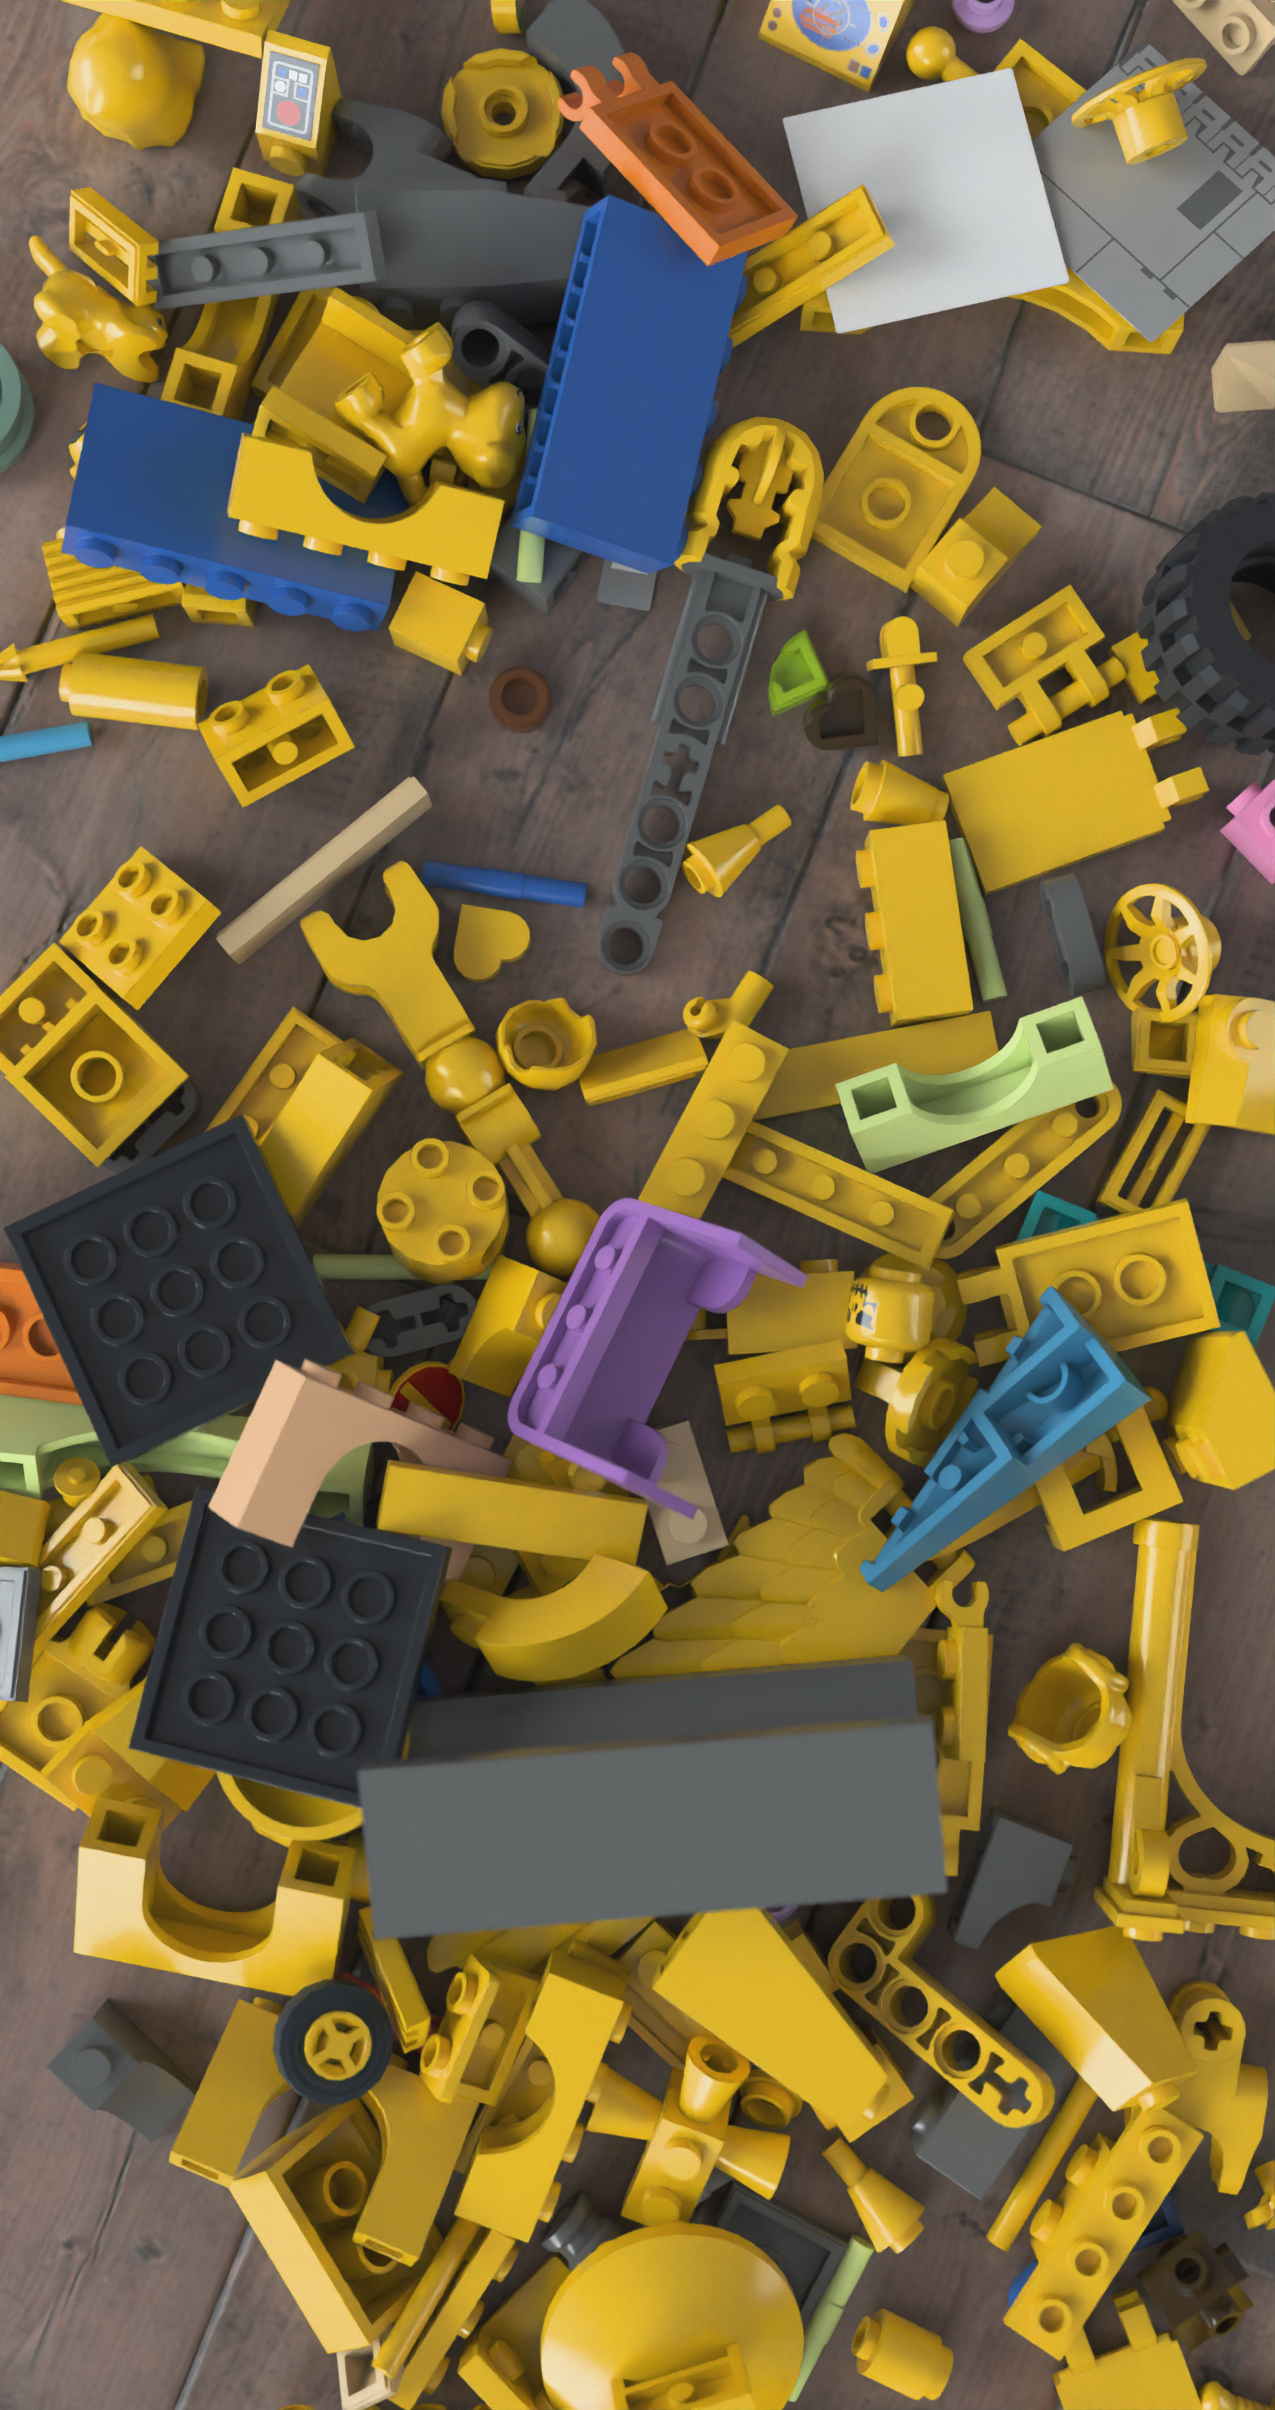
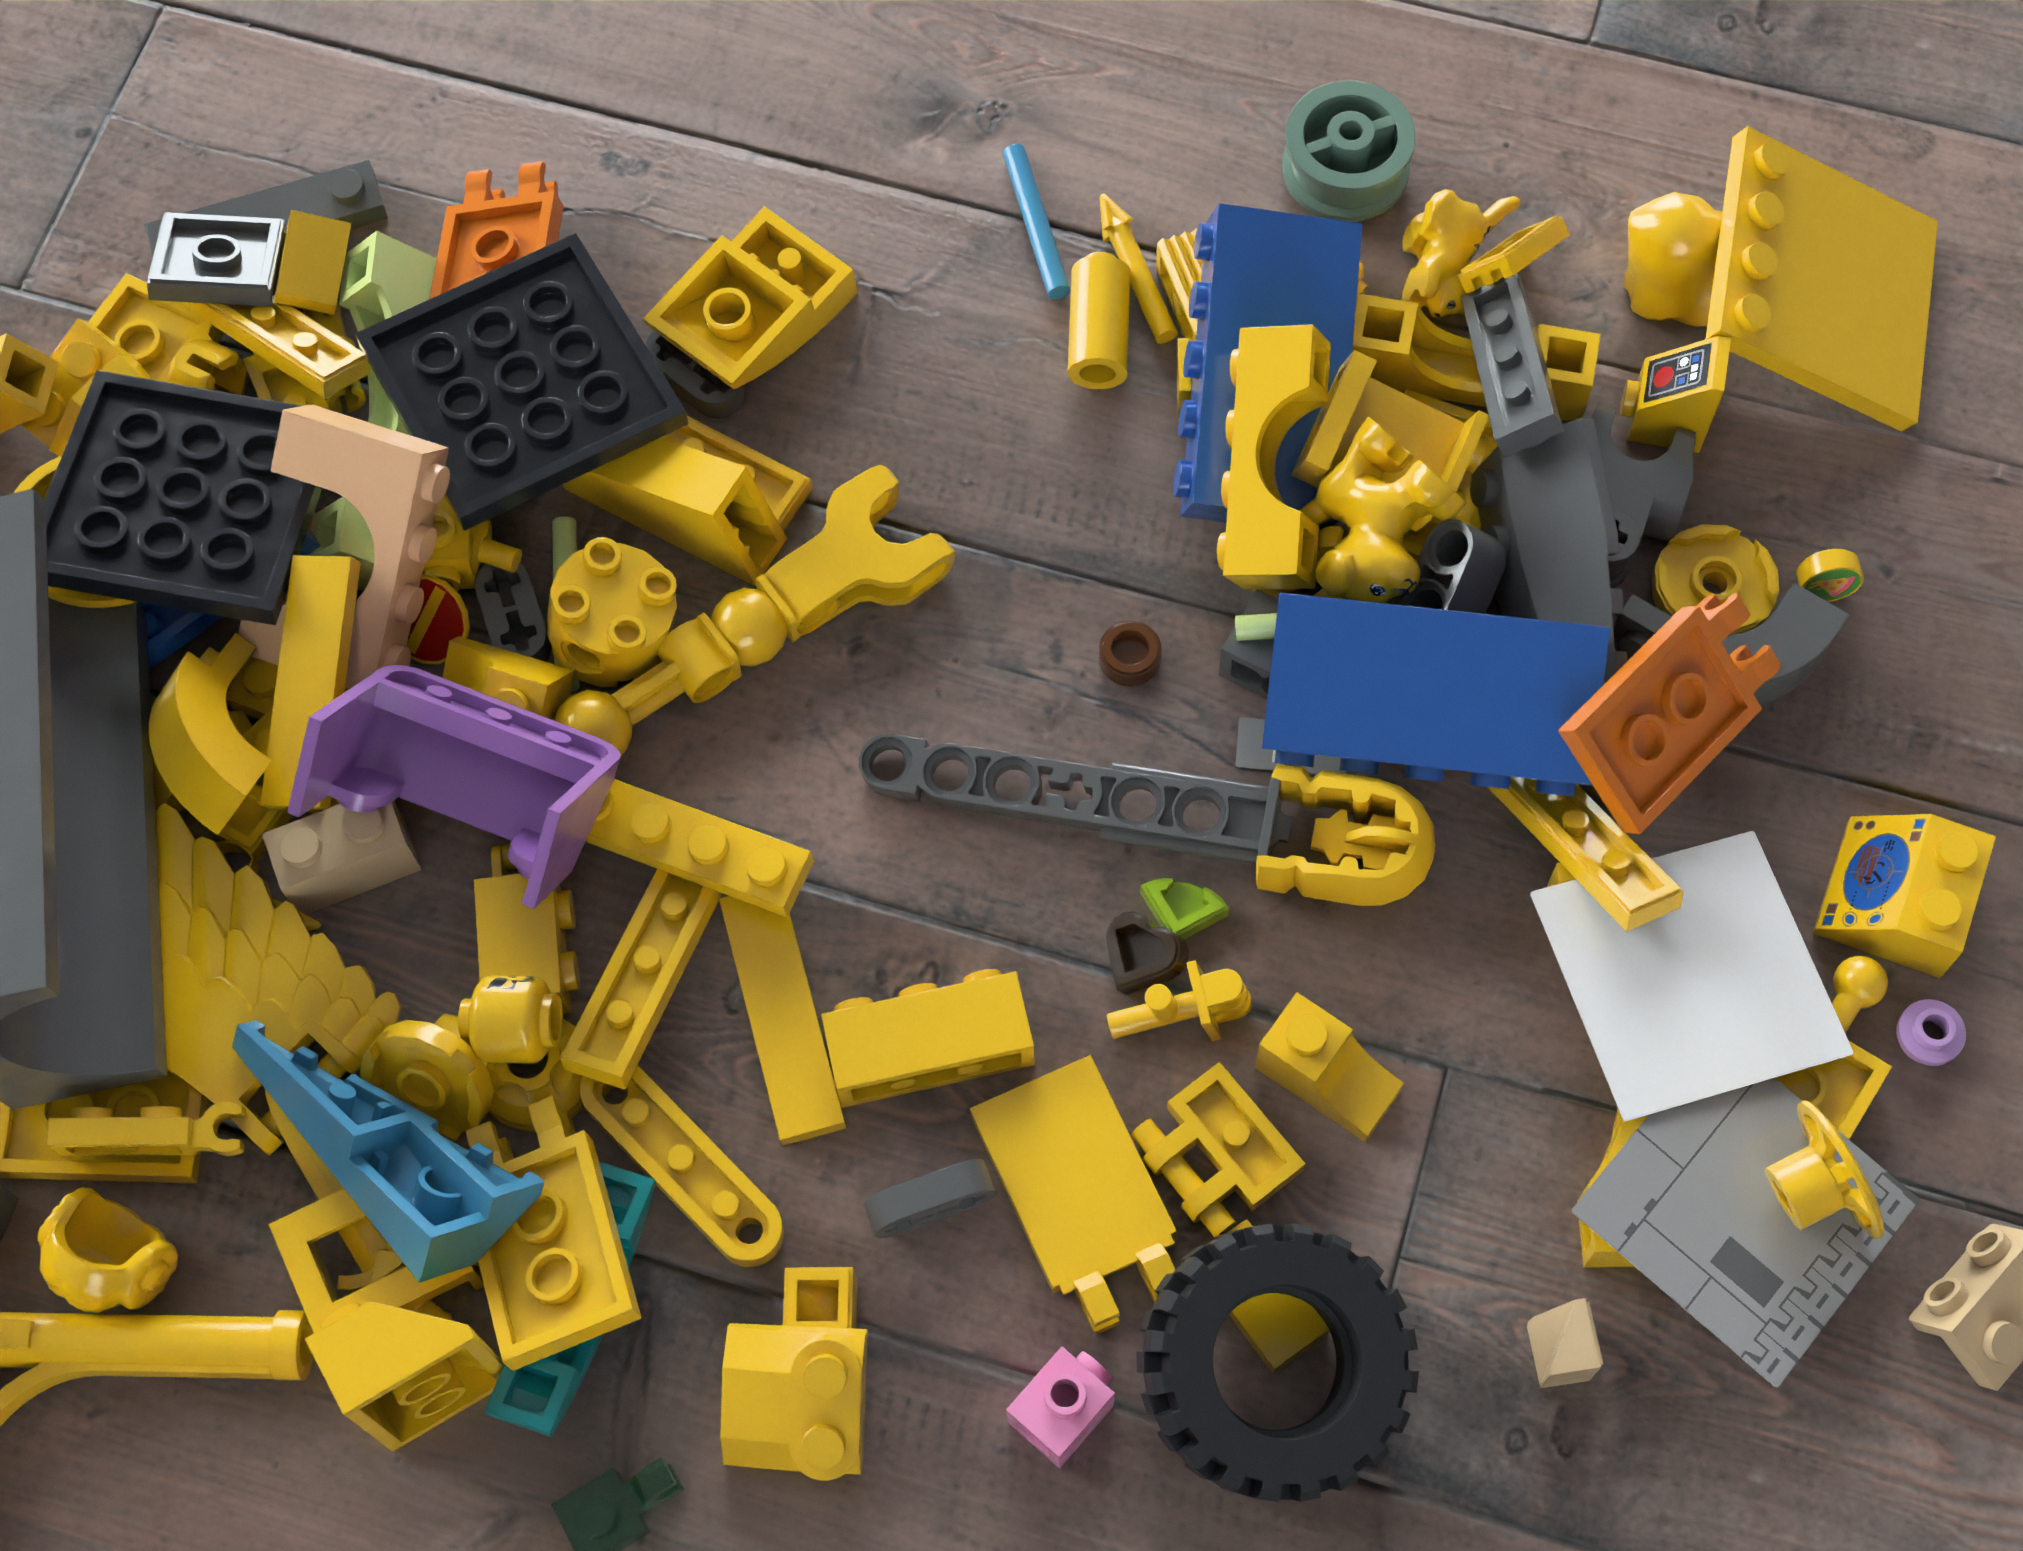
camera: 90 degrees right, 20 degrees down
yellow piece [54,1457,100,1507] -> none
yellow plate [59,846,222,1010] -> none
yellow brick [197,664,355,808] -> none
tan tile [216,776,433,965] -> none
yellow brick [389,571,493,676] -> none
blue piece [422,860,588,908] -> none
yellow tile [454,904,531,982] -> none
yellow hair [495,997,597,1091] -> none
yellow slope [578,1029,709,1107] -> none
yellow cone [681,804,791,898] -> none
yellow arm [683,970,774,1040] -> none
yellow plate [714,1339,856,1455] -> none
yellow tile [811,387,981,593] -> none
yellowish green arch [835,996,1114,1174] -> none
yellow cone [850,760,949,825] -> none
yellowish green piece [949,837,1007,1002] -> none
yellow tile [1096,1089,1211,1215] -> none
yellow wheel [1104,883,1221,1023] -> none

